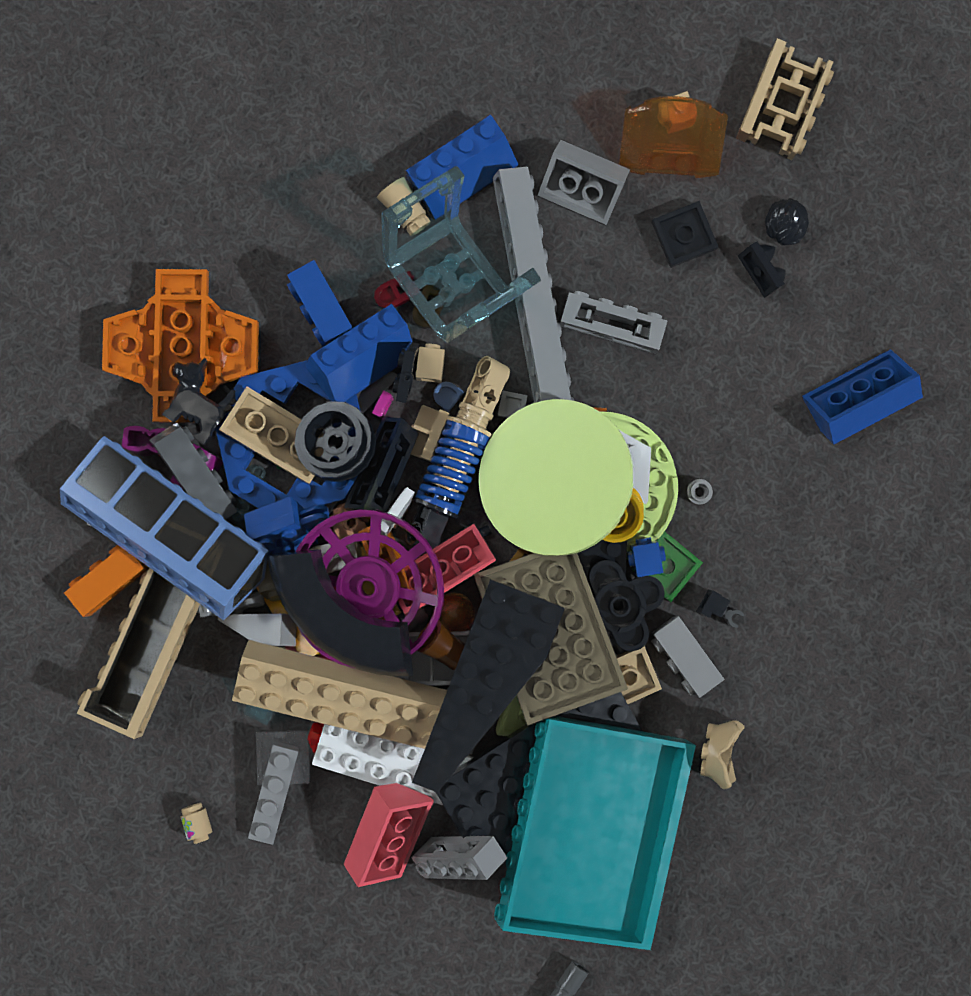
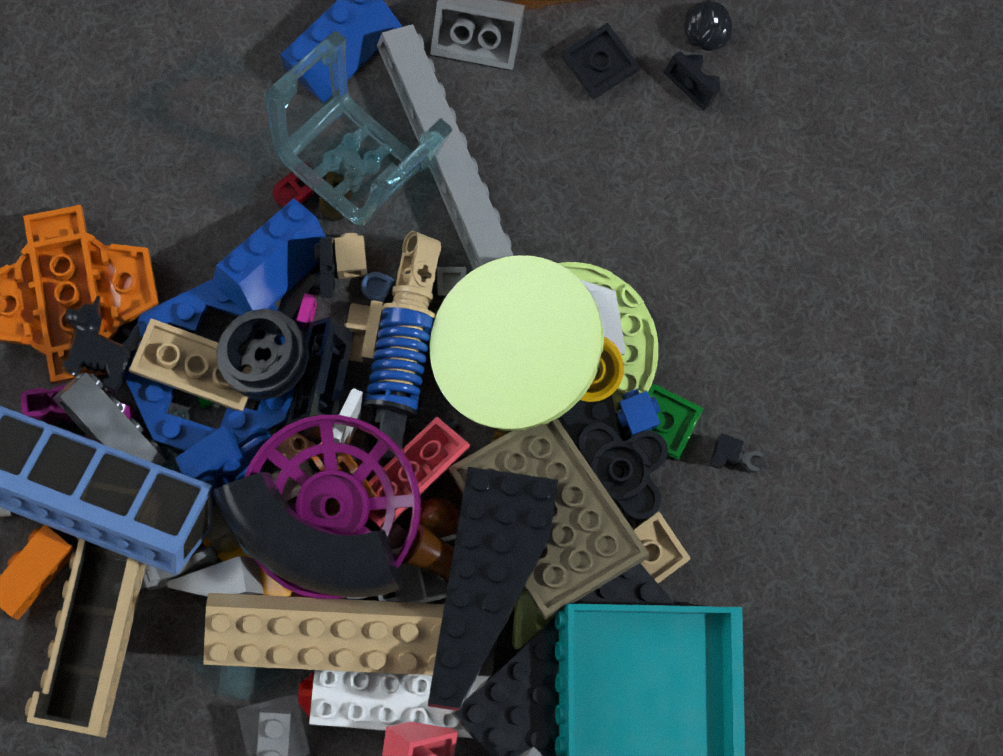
camera: 10 degrees left, 10 degrees down
blue brick [287,260,352,347] -> none
tan plant [377,177,431,236] -> none
light grey brick [560,291,667,354] -> none
light grey brick [651,615,725,698] -> none
light grey plate [687,479,713,505] -> none
tan brick [700,720,744,789] -> none
blue slope [802,349,923,445] -> none

